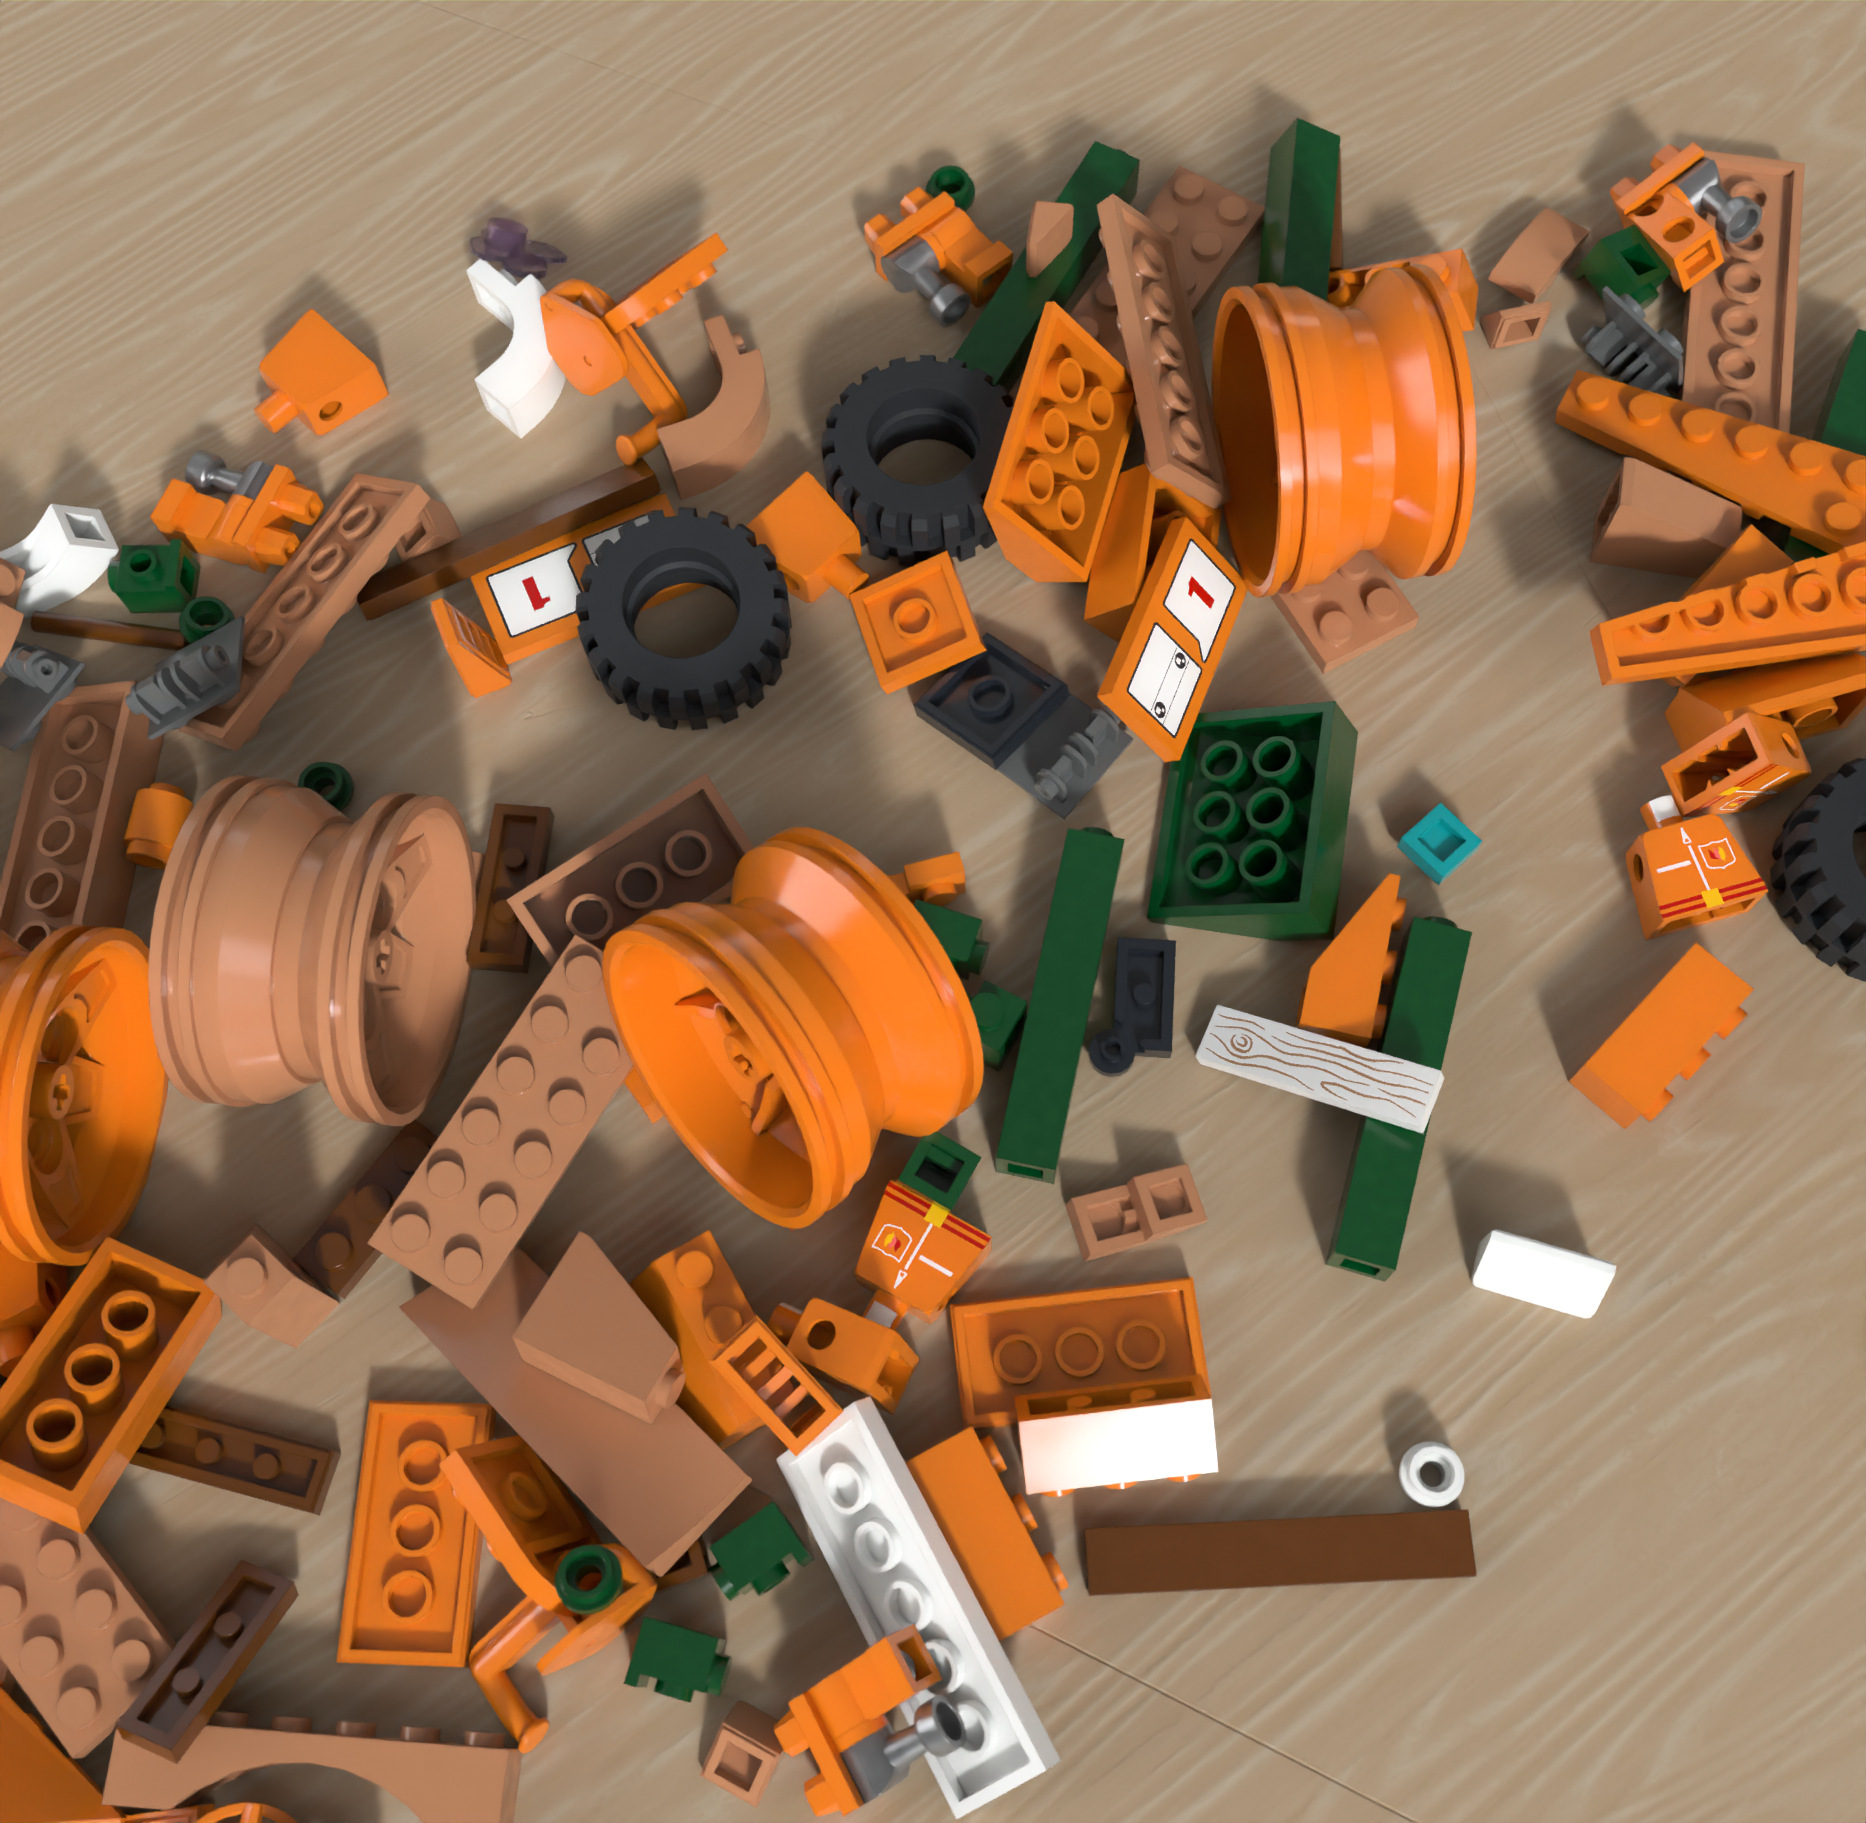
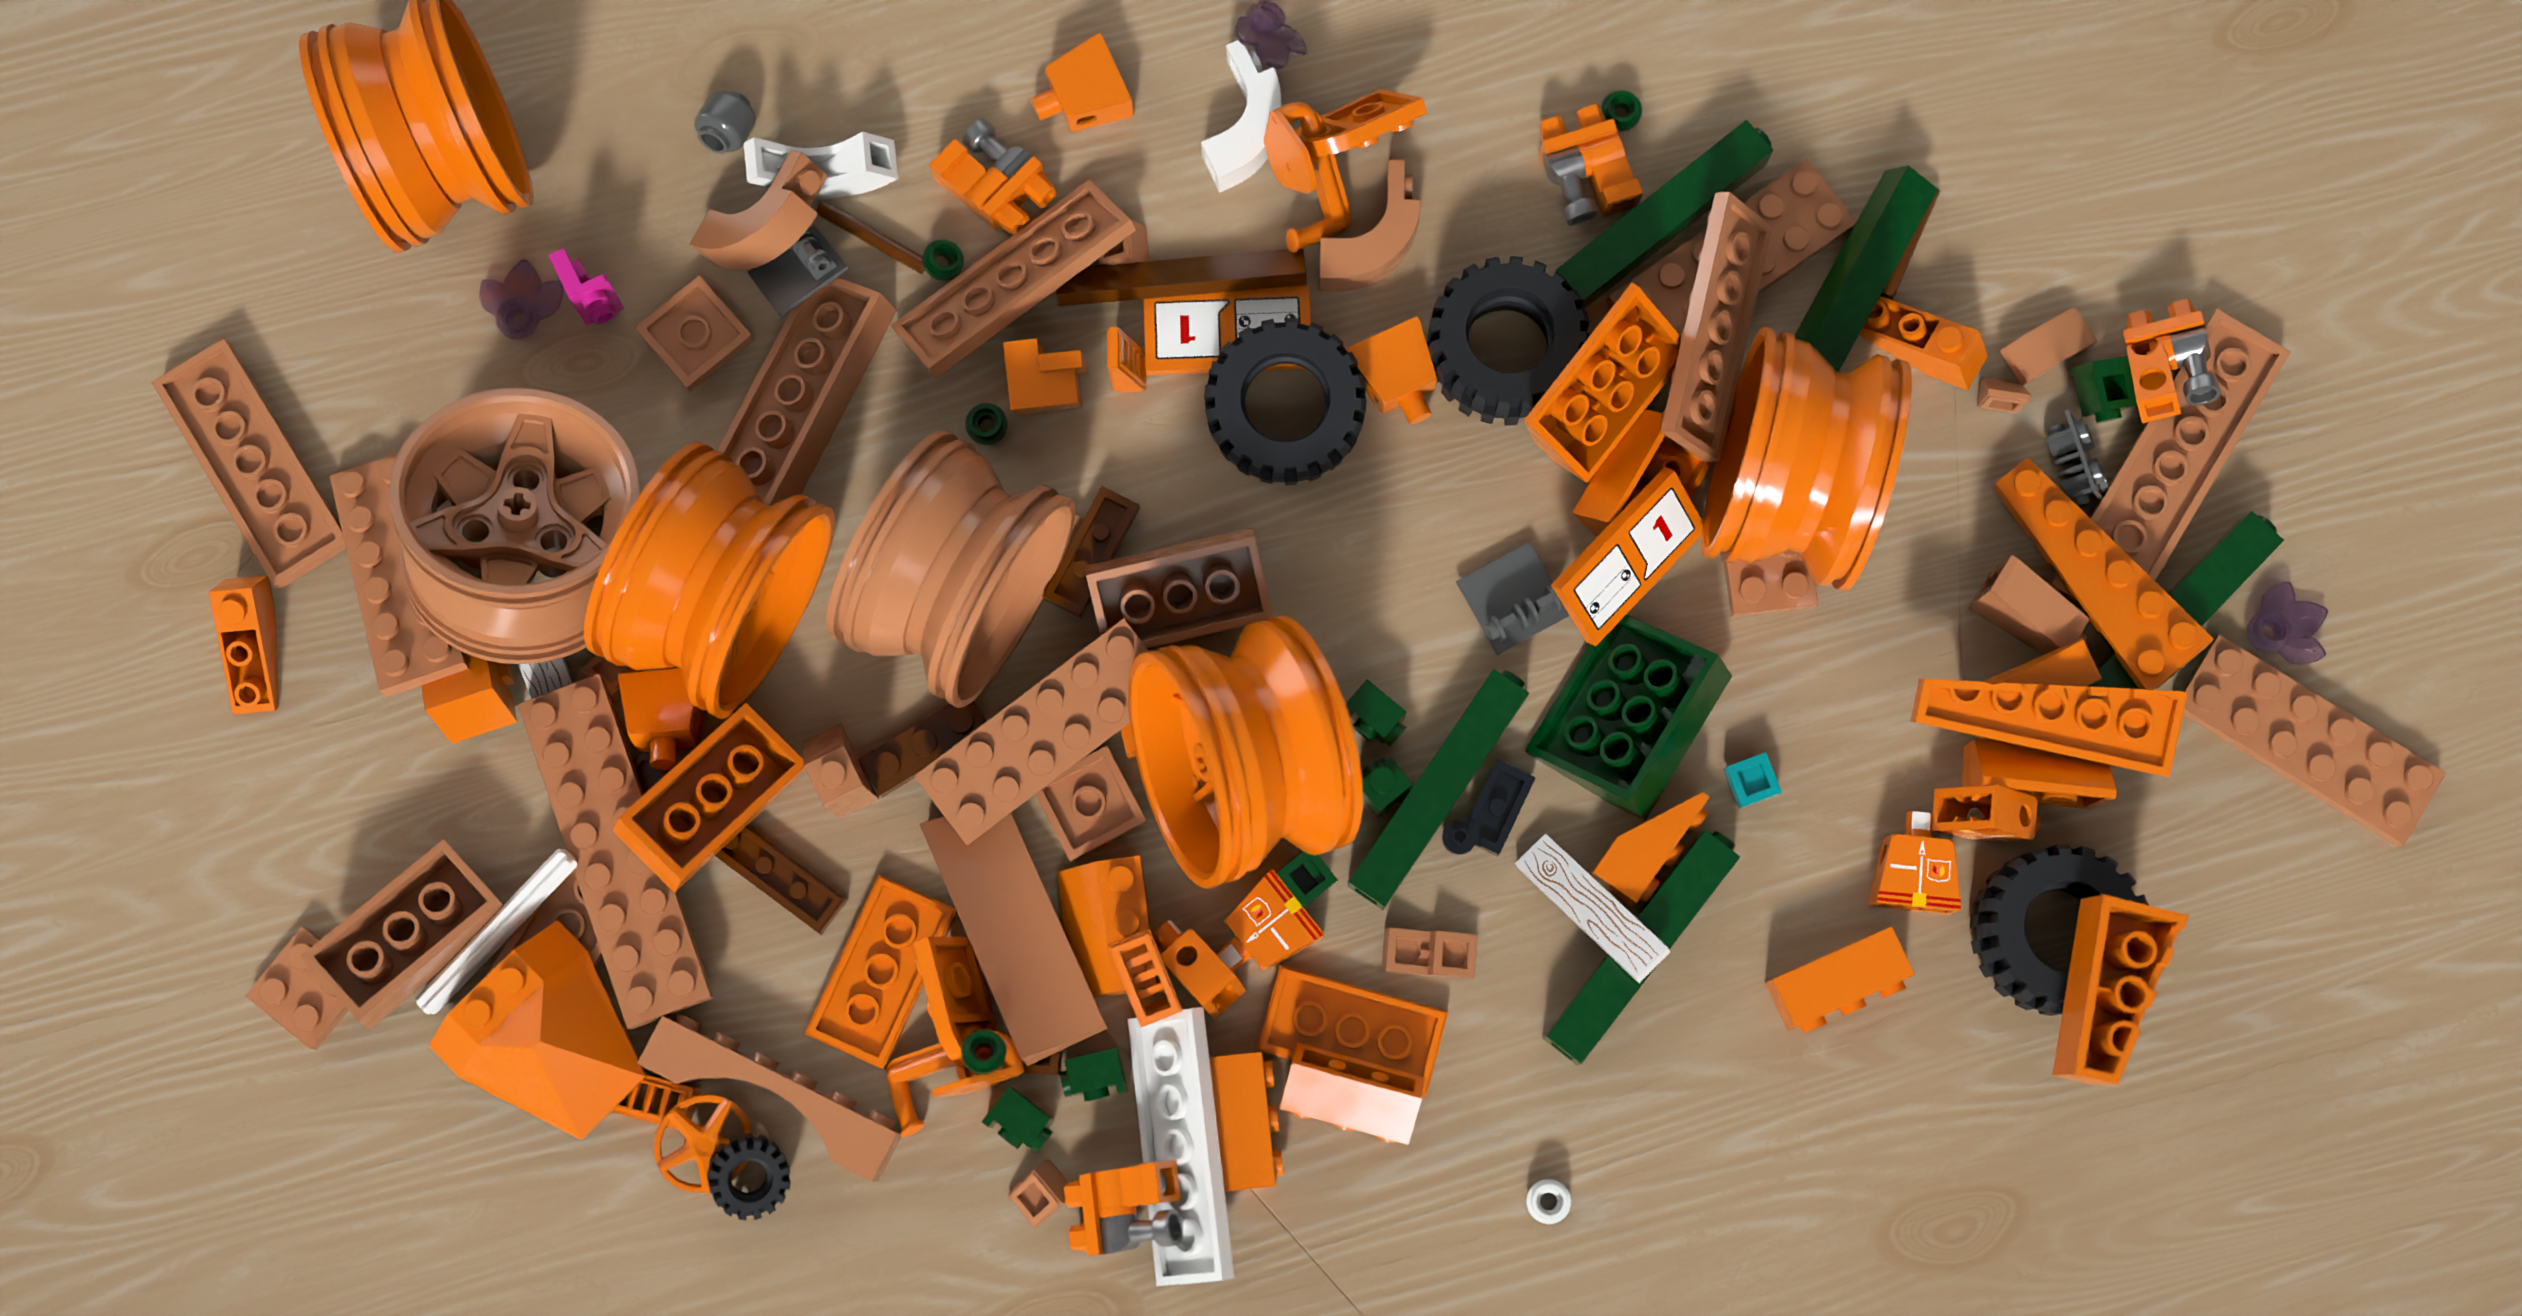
camera: 20 degrees right, 10 degrees up
dark green brick [107,539,201,613] -> none
reddish brown plate [116,1559,299,1764] -> none
orange brick [123,783,194,870] -> none
dark grey hinge [125,616,245,740] -> none
nougat slope [512,1231,686,1424] -> none
orange plate [849,551,987,694] -> none
orange plate [886,851,966,906] -> none
black tile [913,632,1070,770] -> none
nougat slope [1026,201,1074,278] -> none
reddish brown tile [1084,1509,1477,1596] -> none
white slope [1471,1229,1616,1319] -> none
none -> orange plate [1003,338,1089,415]
none -> nougat plate [1035,745,1147,863]

